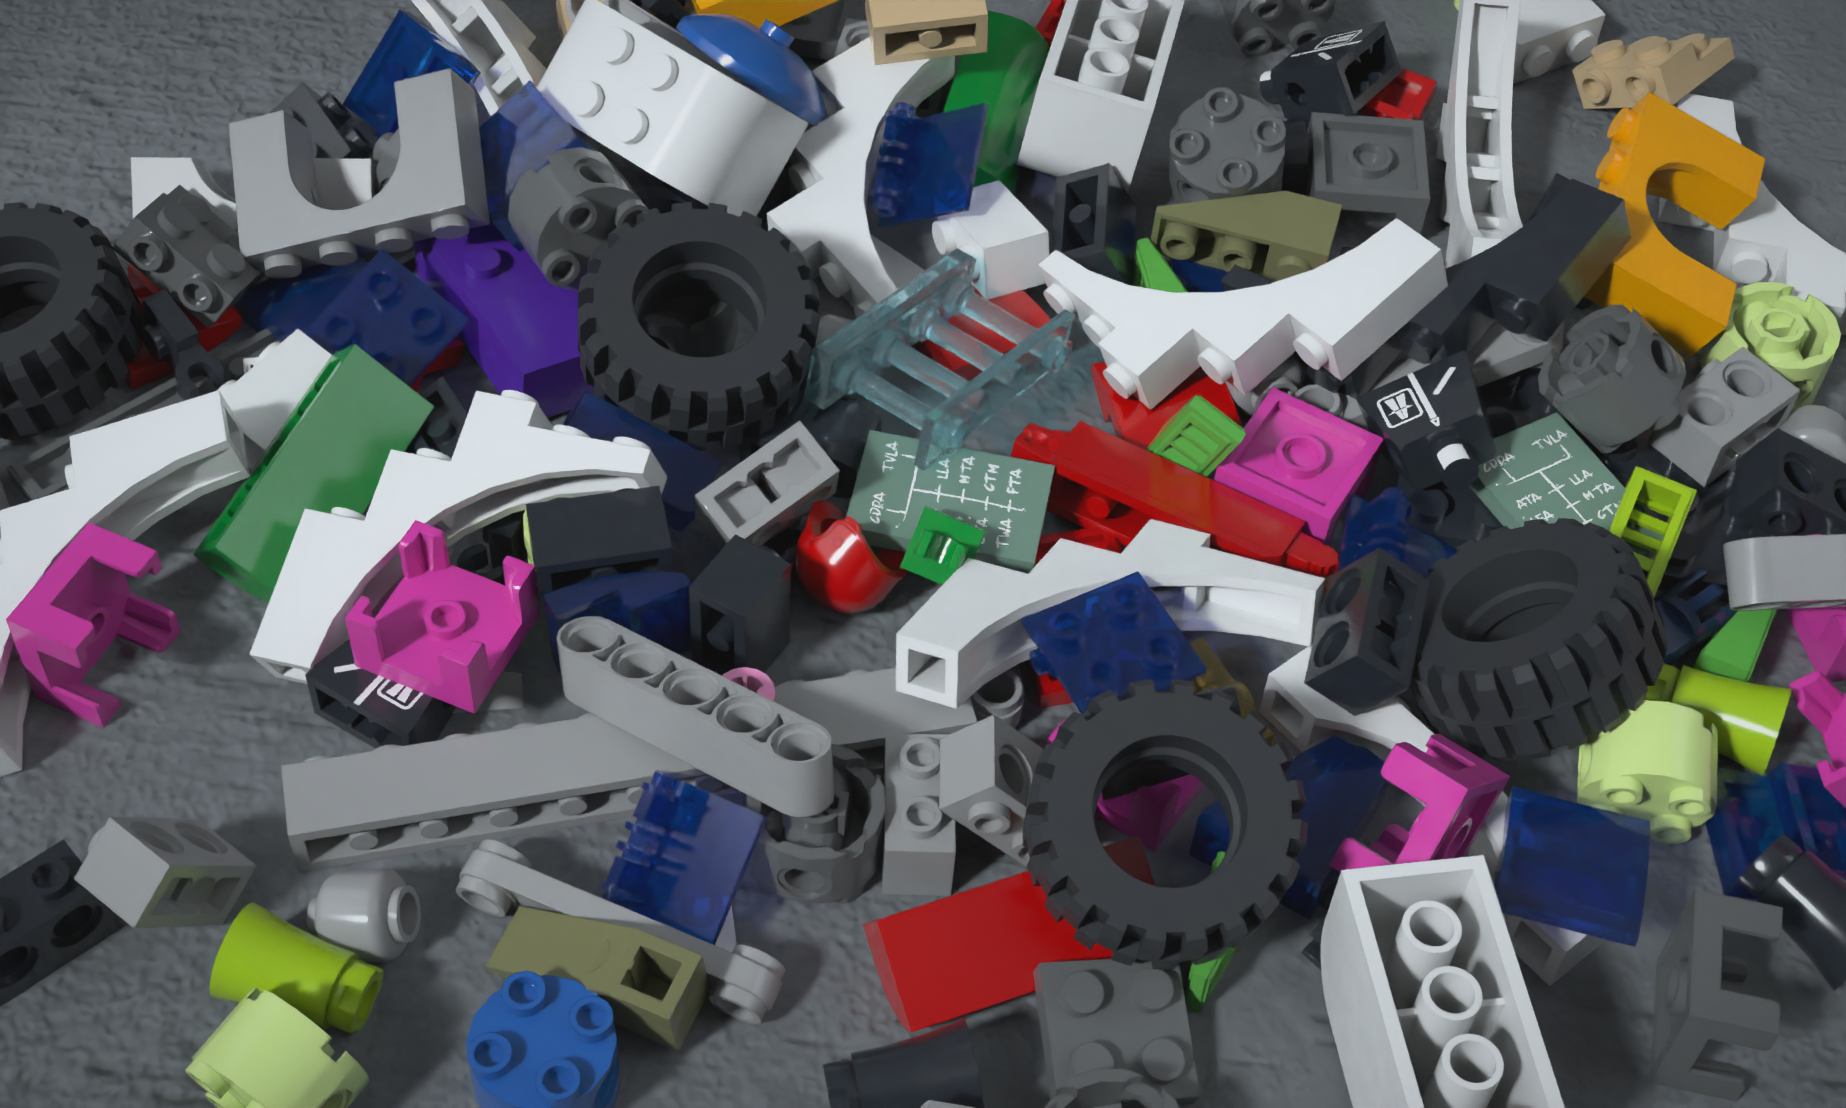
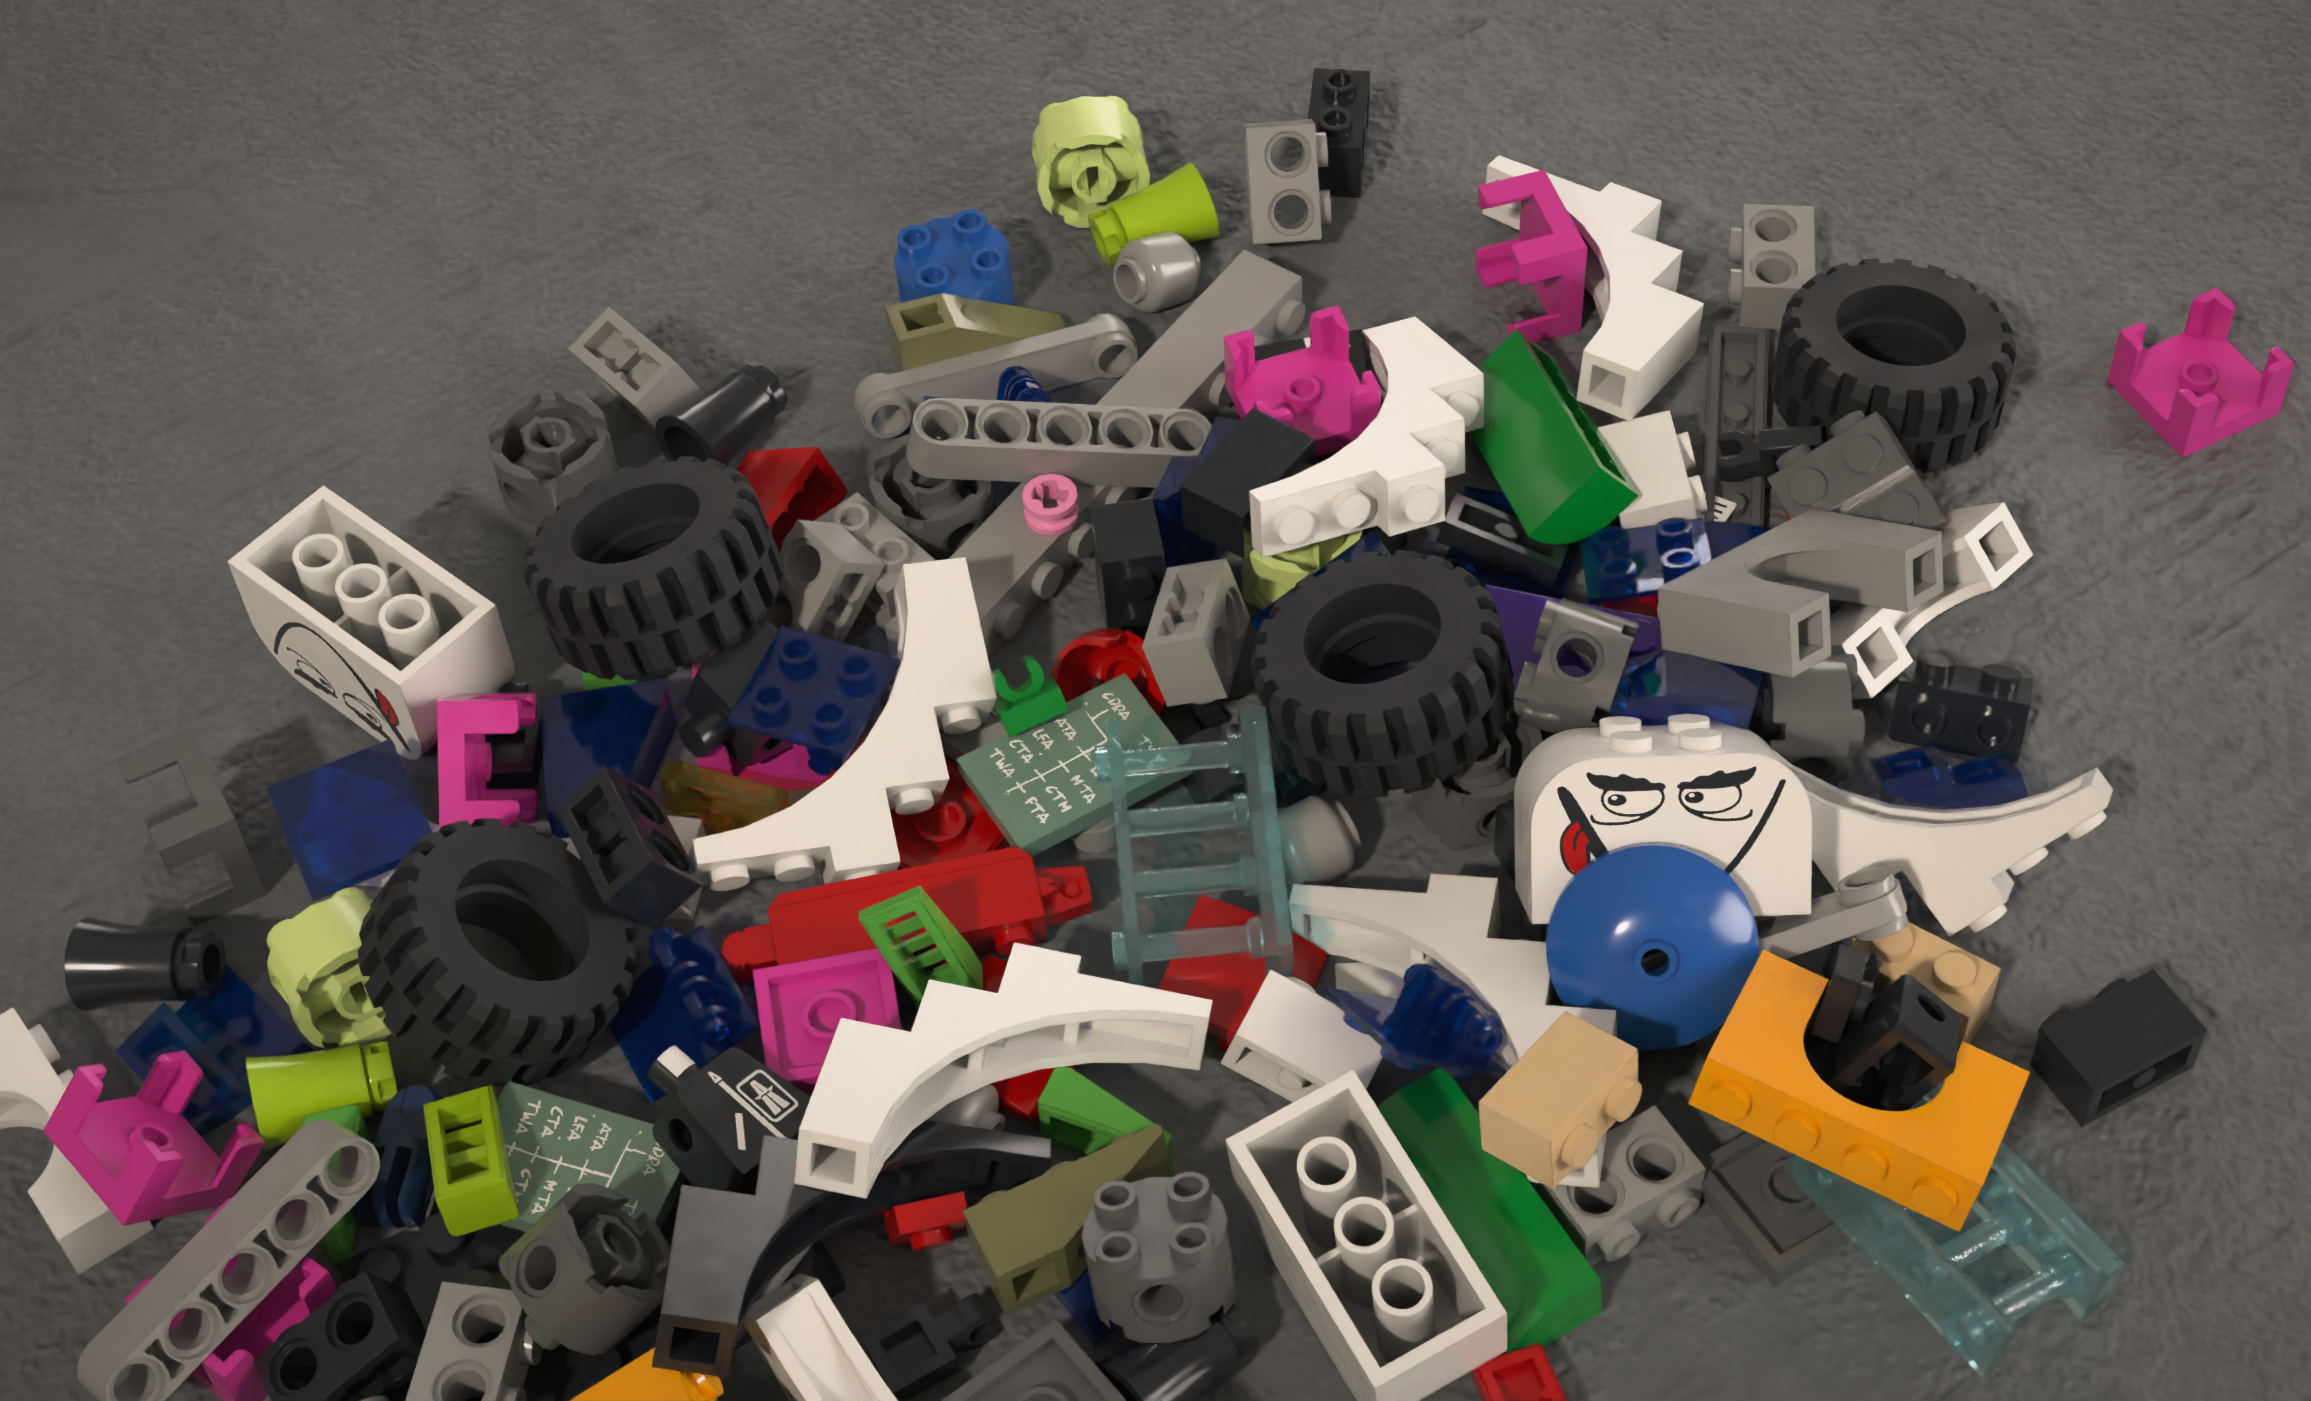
camera: 145 degrees right, 0 degrees up
black brick [1051,163,1136,286] -> none

